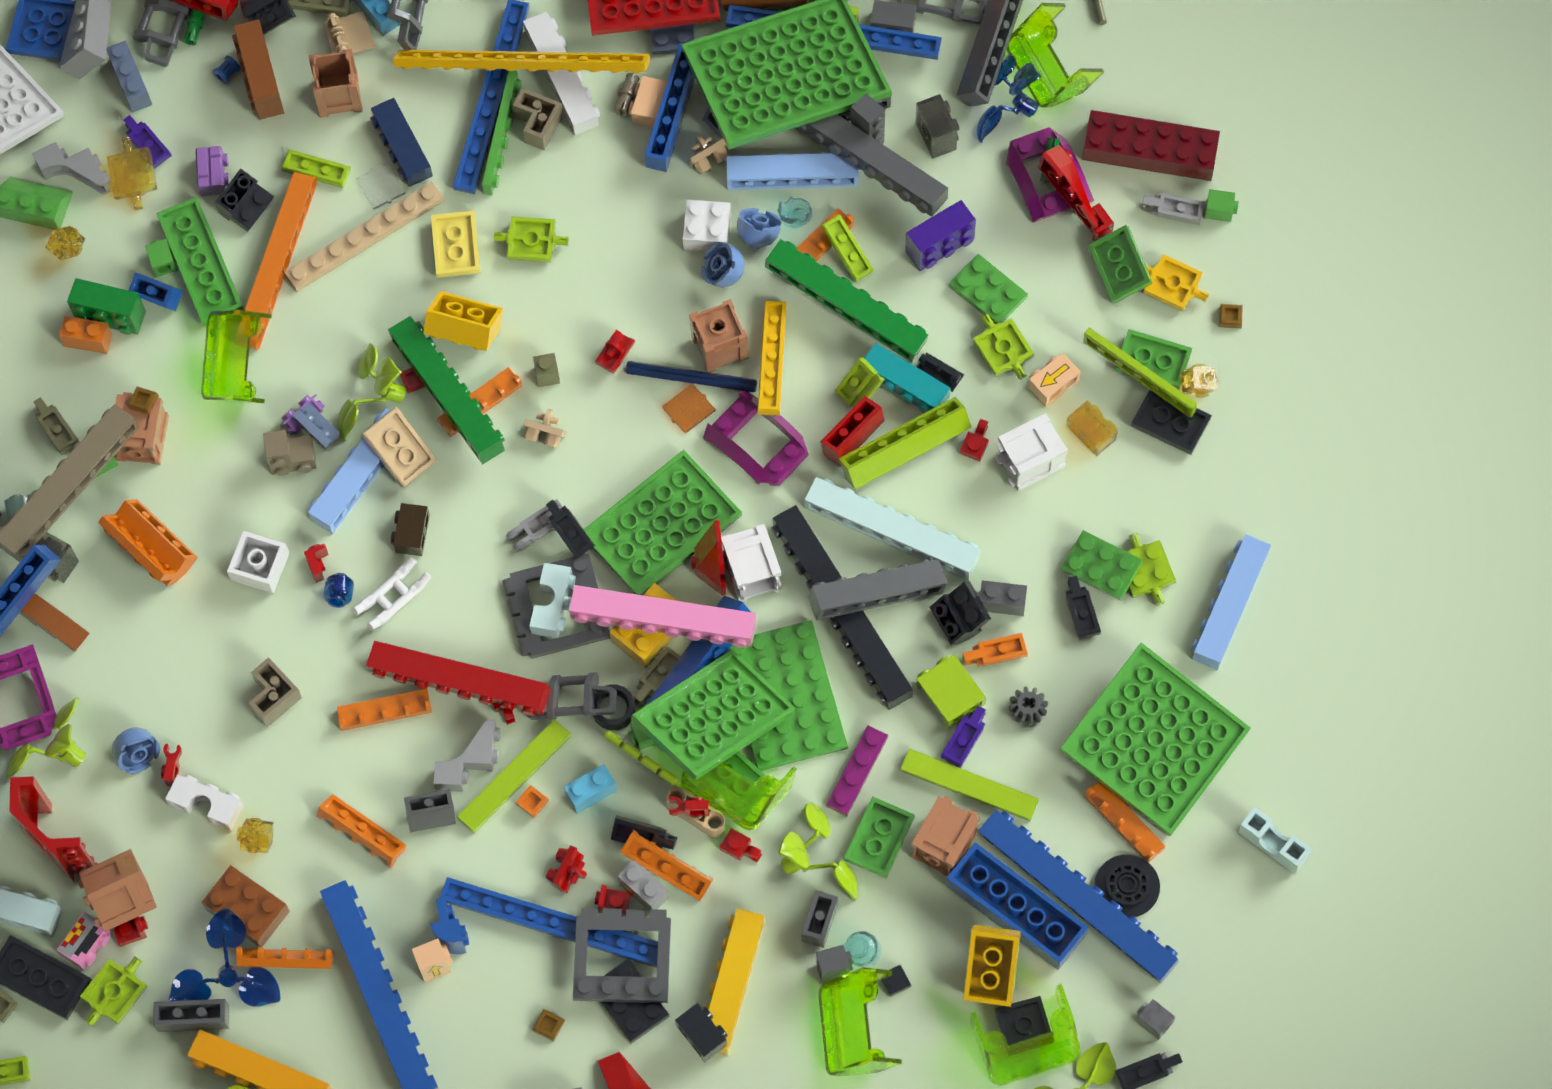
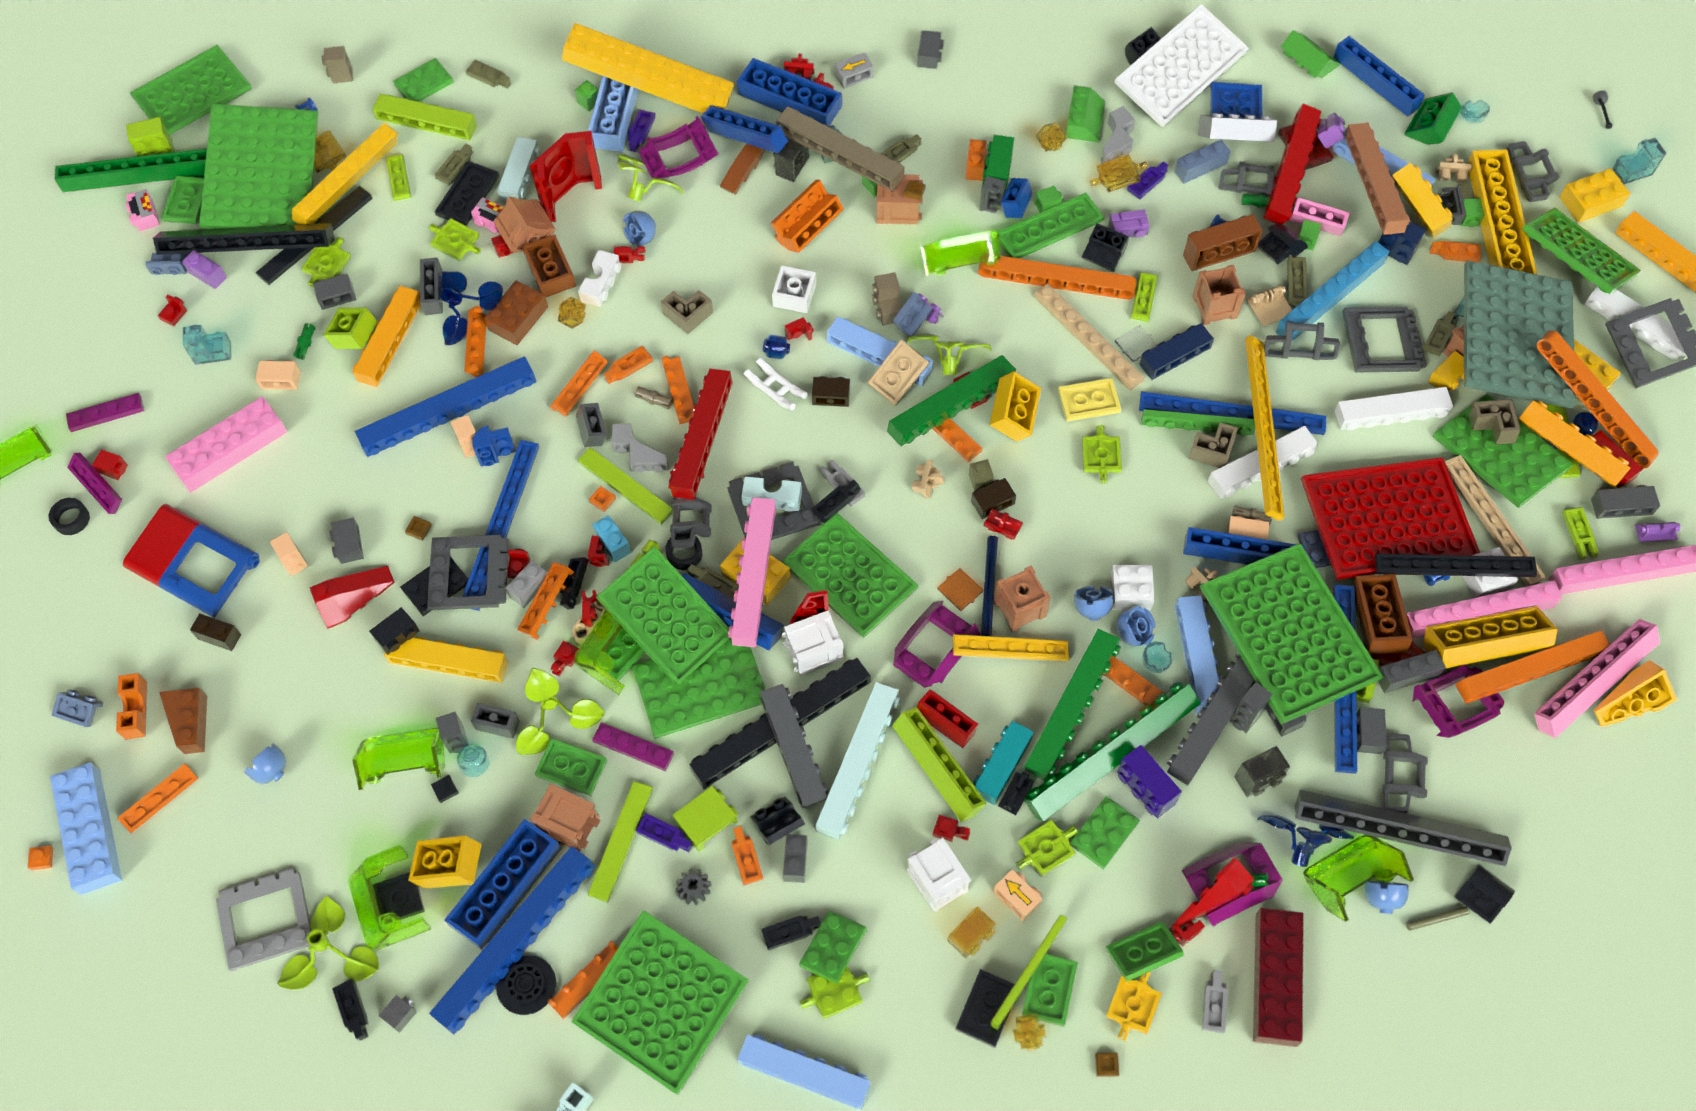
camera: 85 degrees right, 5 degrees down
red hips [546,845,587,893] -> none
lime tile [820,214,874,282] -> none
lime plate [834,357,885,407] -> none
bright green brick [1205,189,1239,222] -> none
none -> dark orange brick [522,235,576,297]
none -> red bracket [588,535,609,567]
none -> orange hinge [604,346,653,384]
none -> dark tan pin [635,386,673,409]
none -> dark brown brick [971,478,1016,519]
none -> dark grey hinge [979,176,1005,213]
none -> brick [1023,682,1201,821]
none -> medium blue cylinder [1365,881,1409,914]

